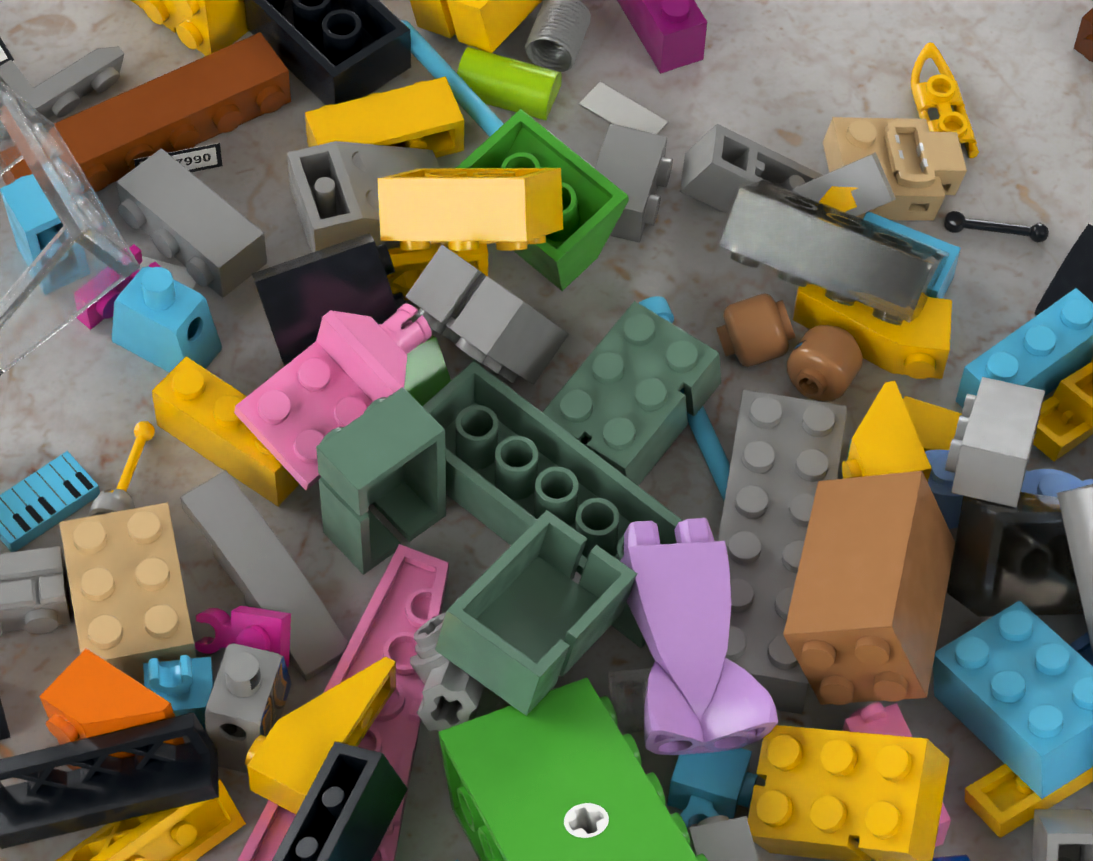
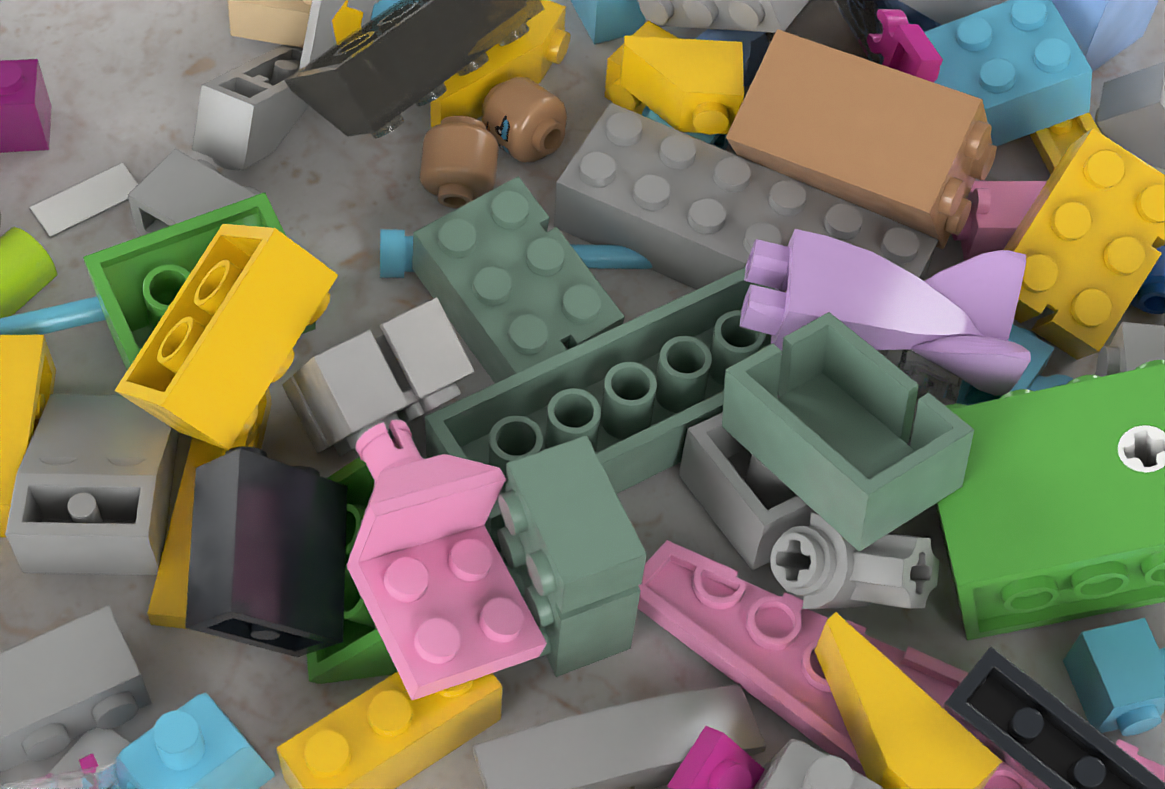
camera: 75 degrees left, 0 degrees up
none -> dark pink plate [867,9,943,82]

